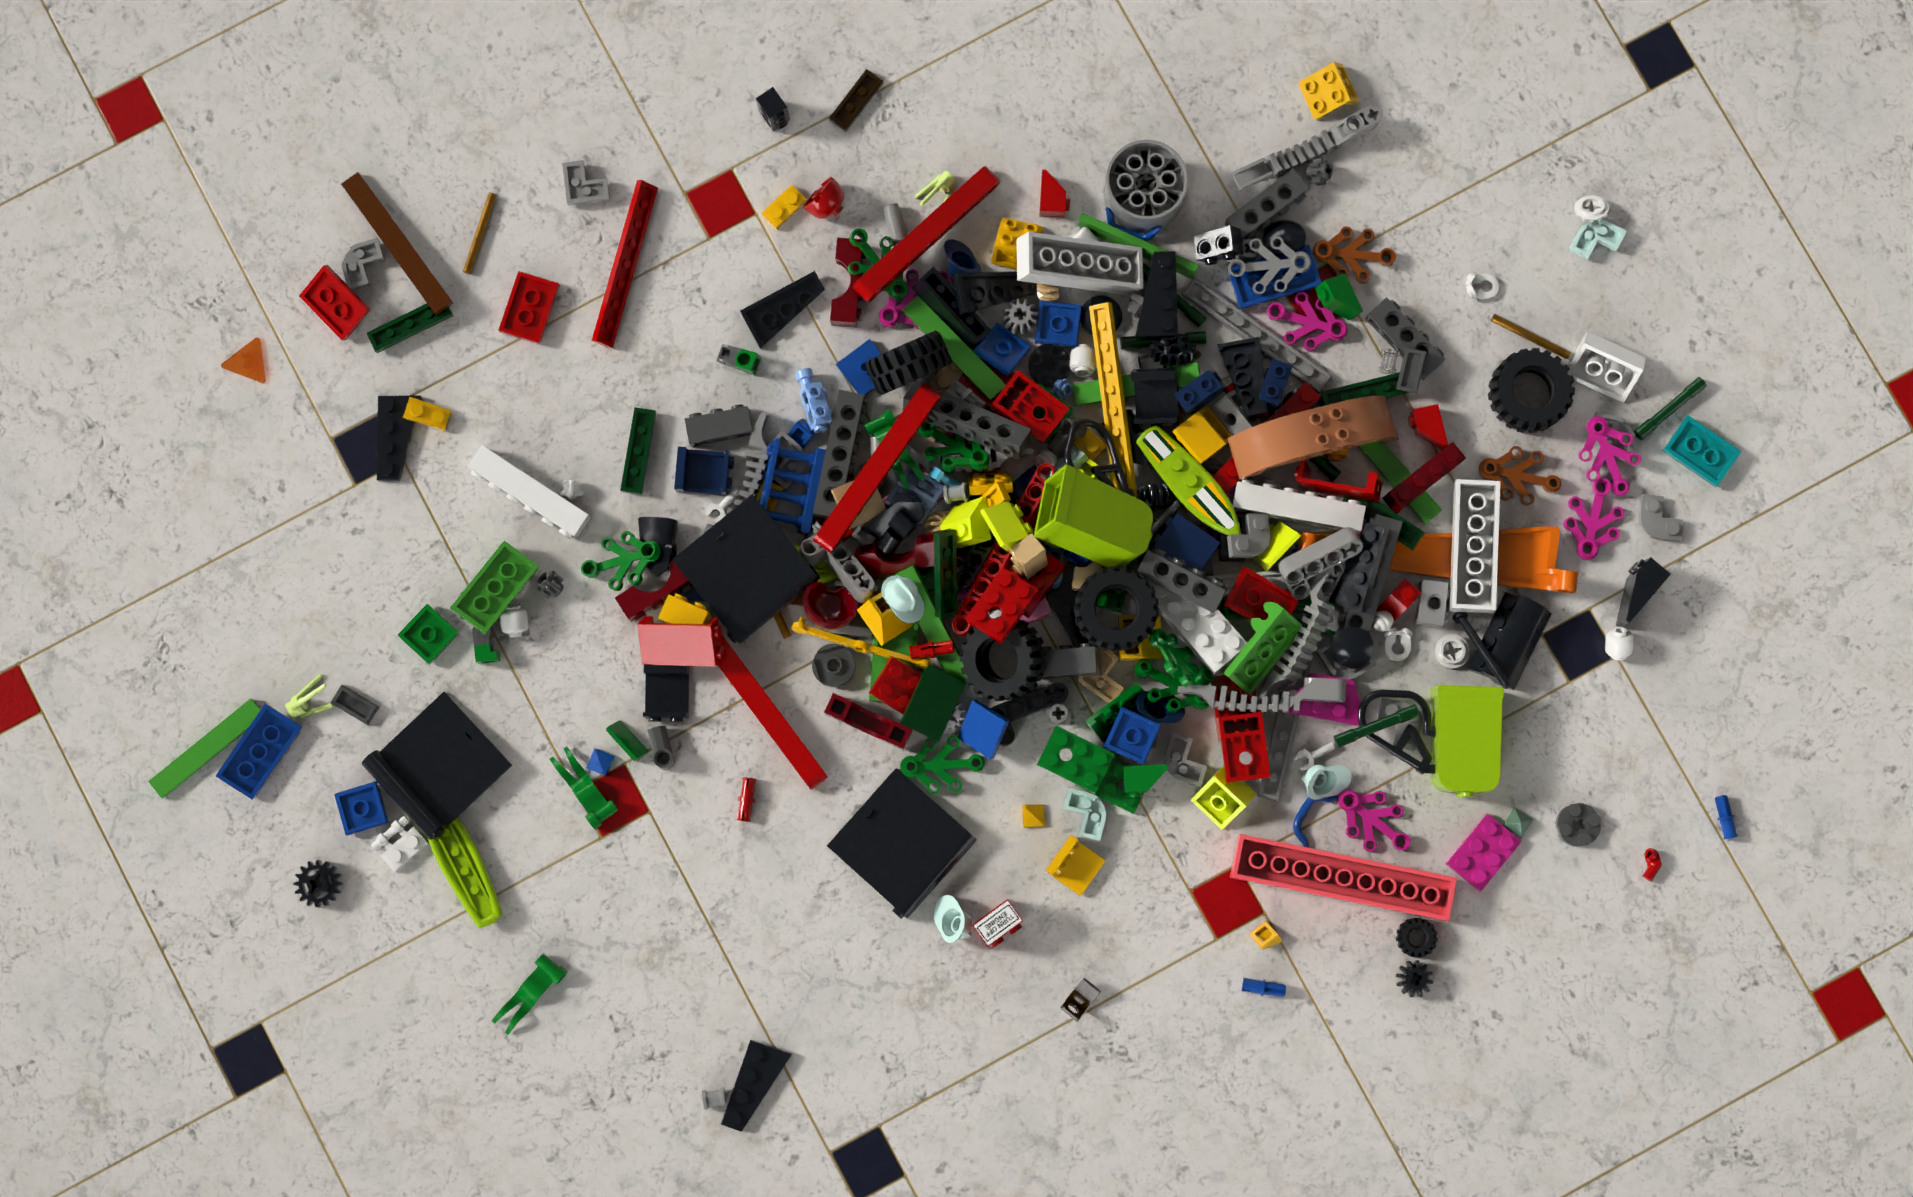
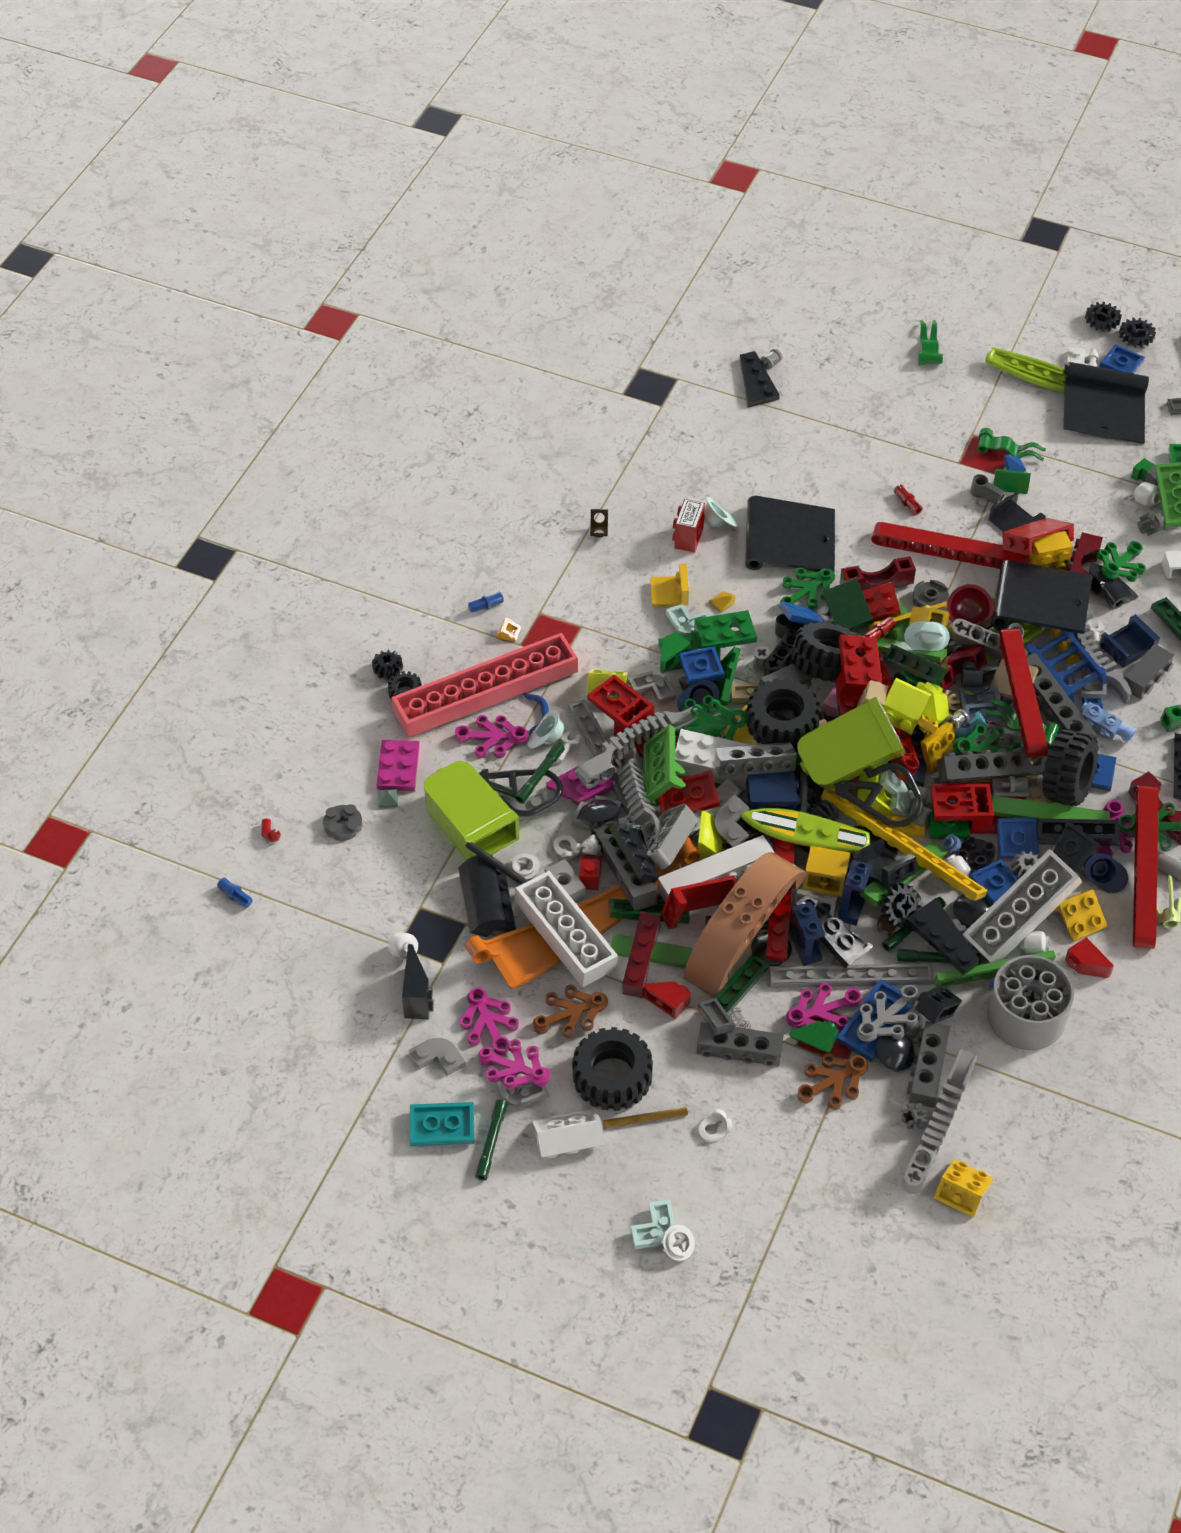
camera: 140 degrees right, 30 degrees down
none -> black gear [1119,317,1156,348]

